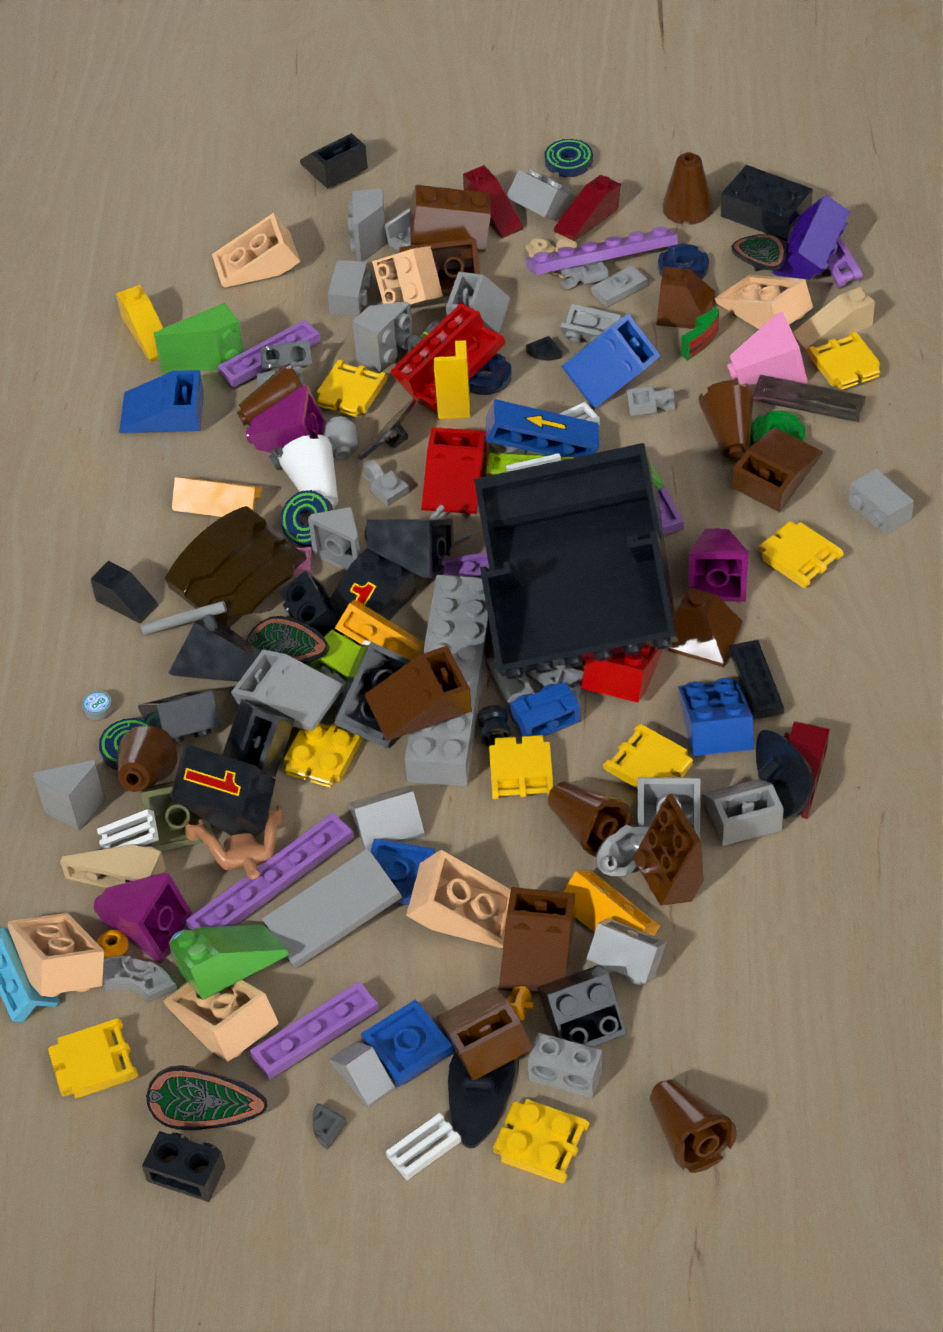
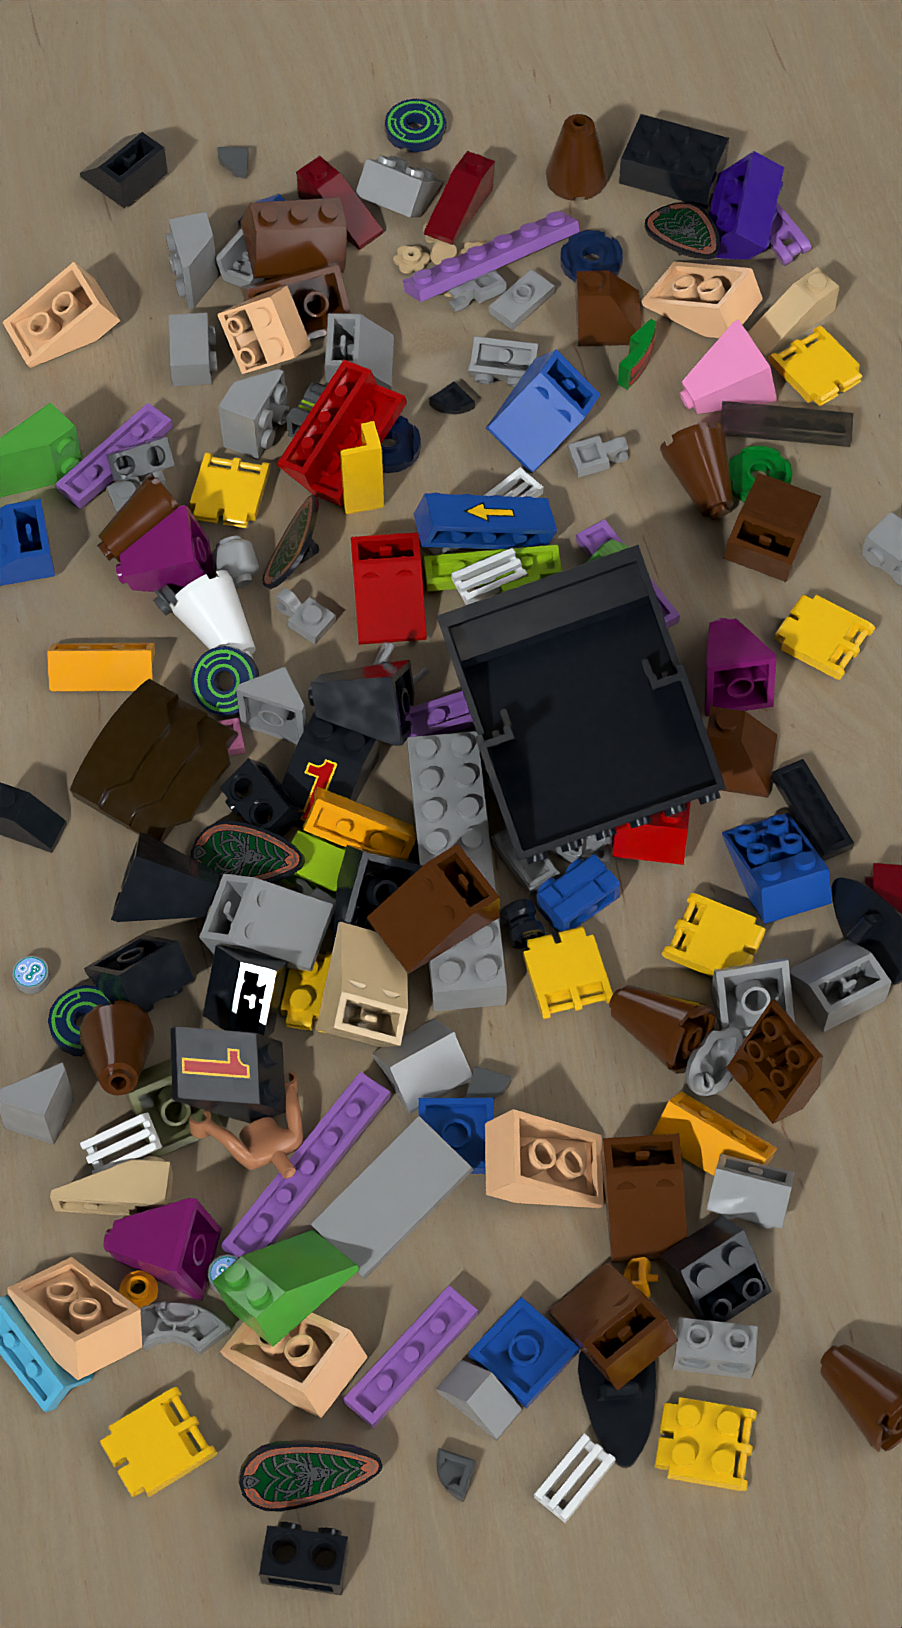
camera: 15 degrees left, 10 degrees up
light grey bar [141,601,227,635] -> none
none -> dark grey tile [217,147,249,178]
none -> tan slope [316,922,408,1048]
none -> dark grey tile [465,1066,511,1099]

